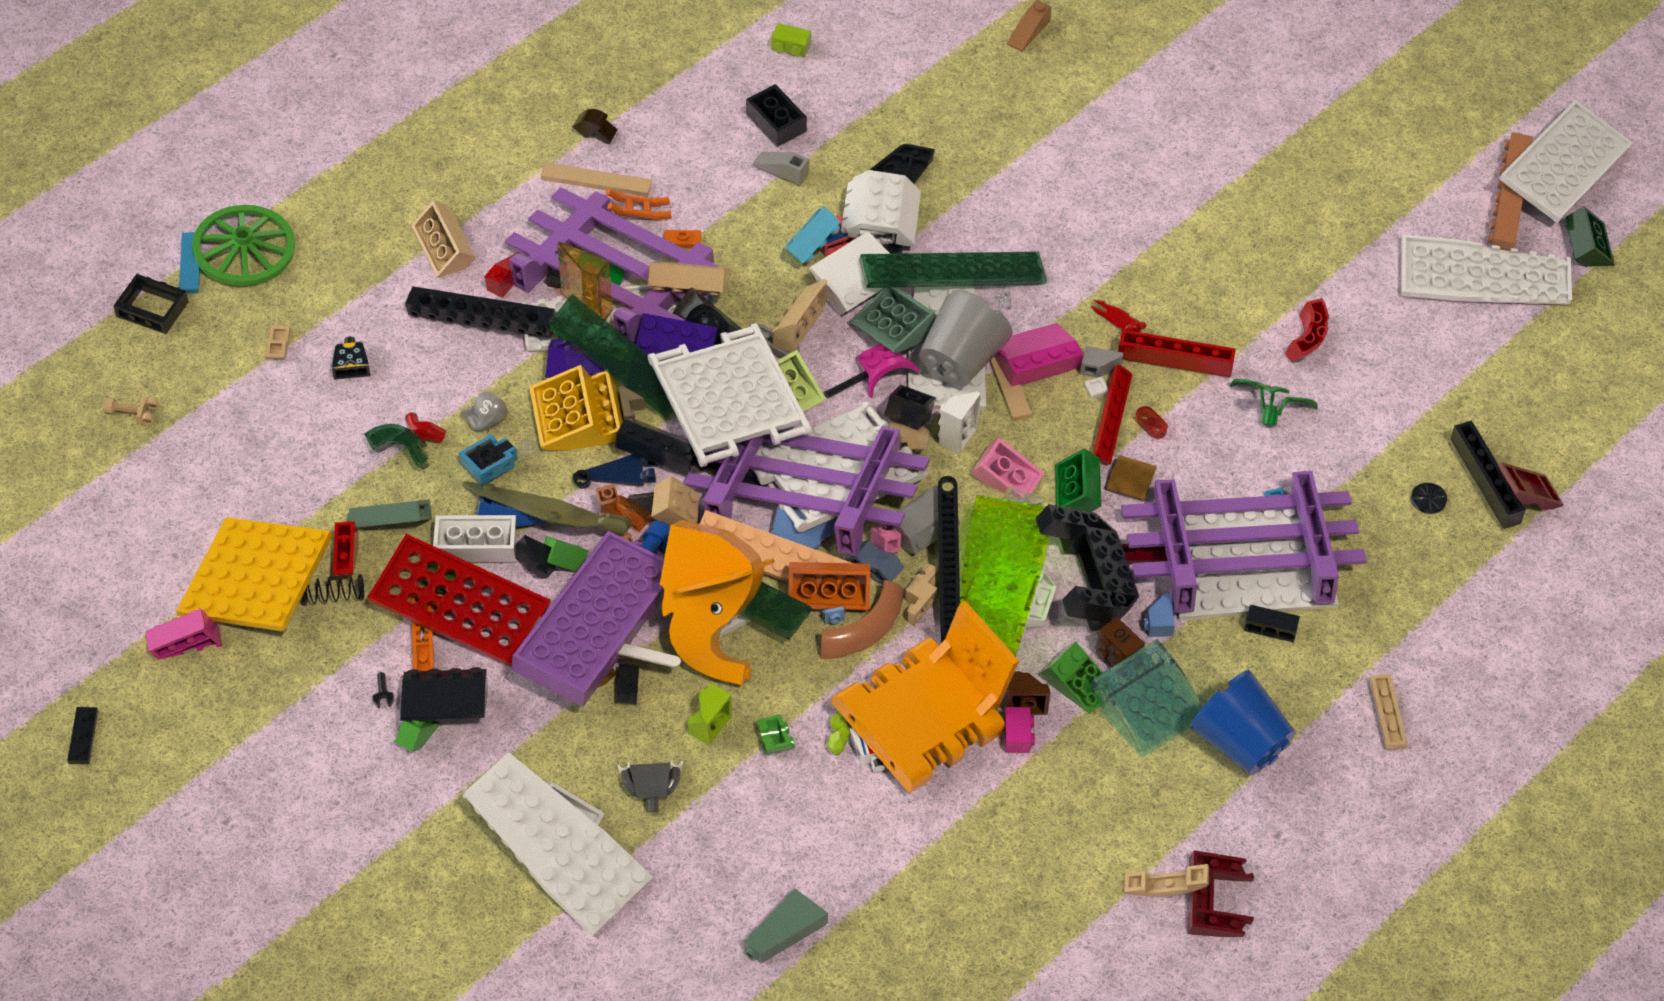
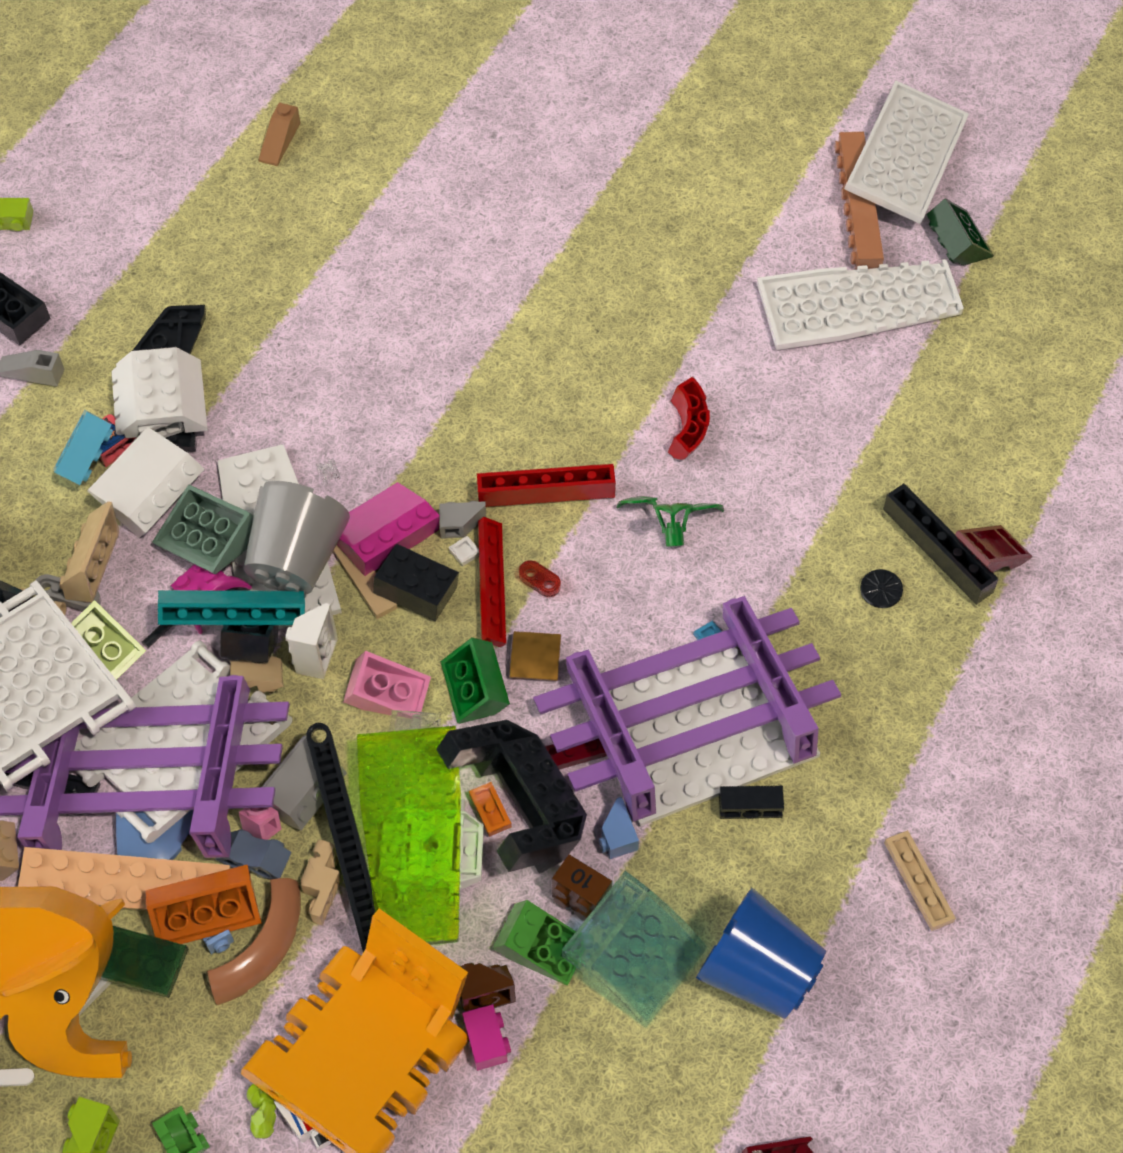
camera: 15 degrees left, 5 degrees up
clear green plate [859,251,1047,288] -> none
red piece [1091,299,1146,332] -> none
none -> teal brick [158,590,305,625]
none -> black brick [373,543,459,622]
none -> orange plate [469,782,512,837]

